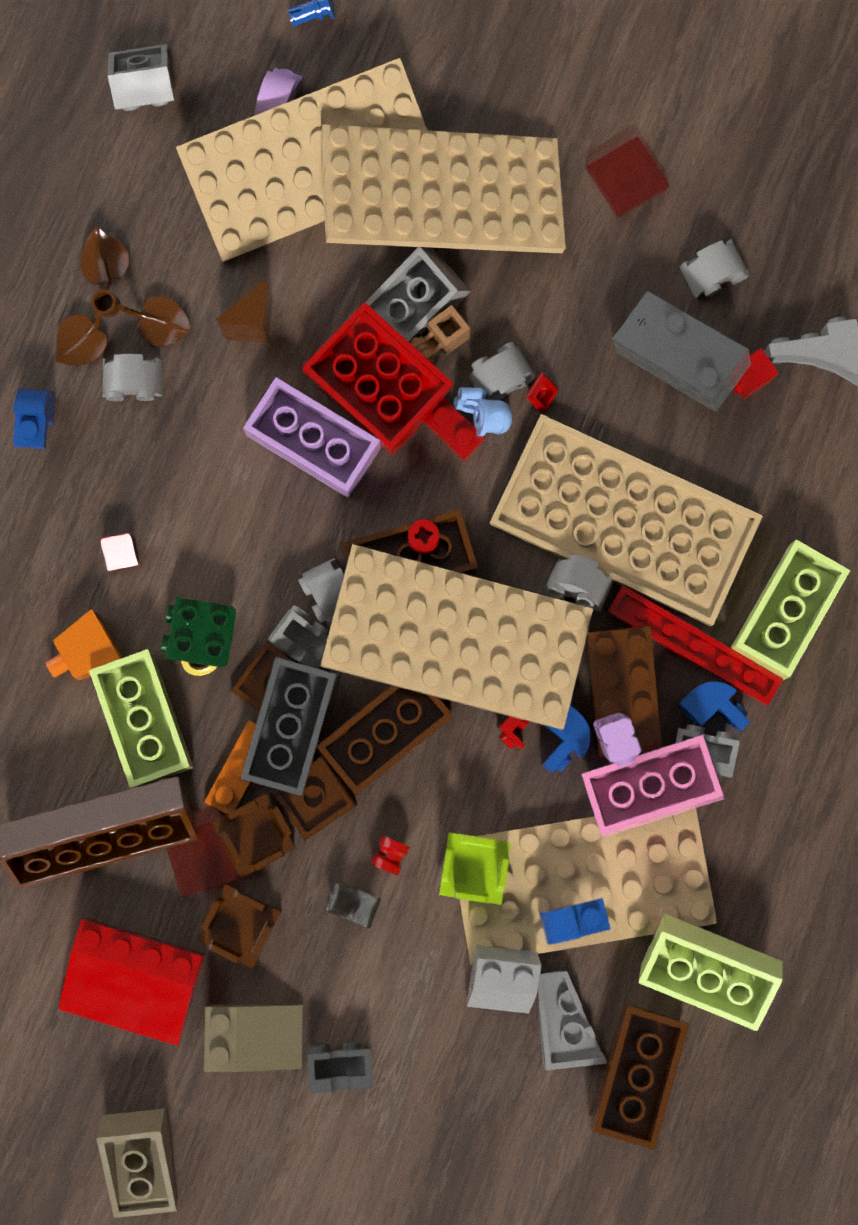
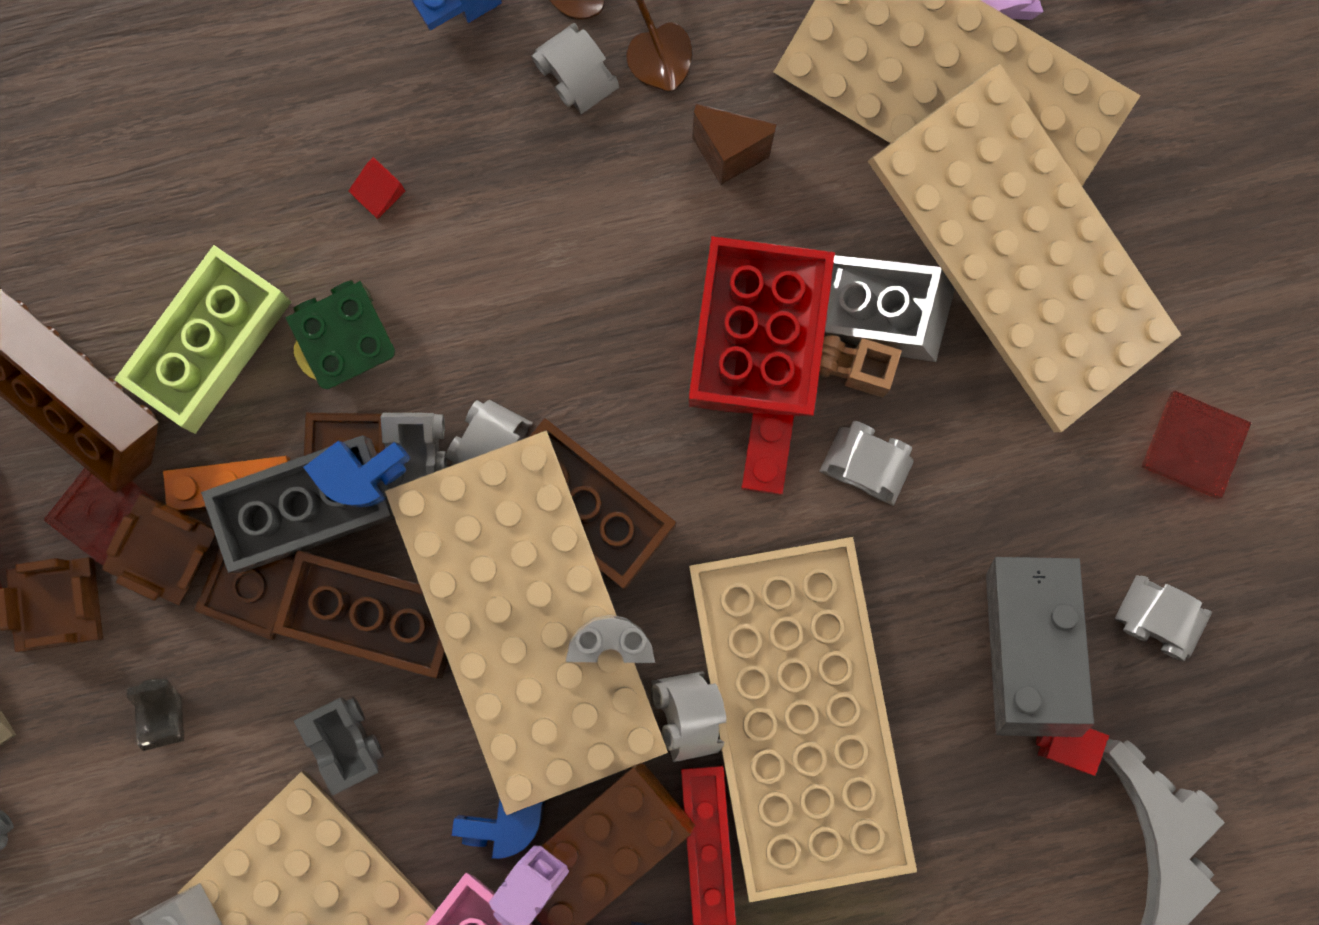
camera: 55 degrees right, 0 degrees up
orange torso [45,609,123,680] -> none
lavender brick [243,377,381,498] -> none
red wheel [370,835,410,876] -> none
red wheel [408,519,439,554] -> none
lime panel [439,832,511,905] -> none
light blue piece [454,387,512,436] -> none
red bracket [498,716,530,750] -> none
red slope [526,373,559,414] -> none
none -> dark grey cylinder [294,697,384,796]
none -> blue brick [303,441,411,507]
none -> light grey cylinder [566,615,655,663]

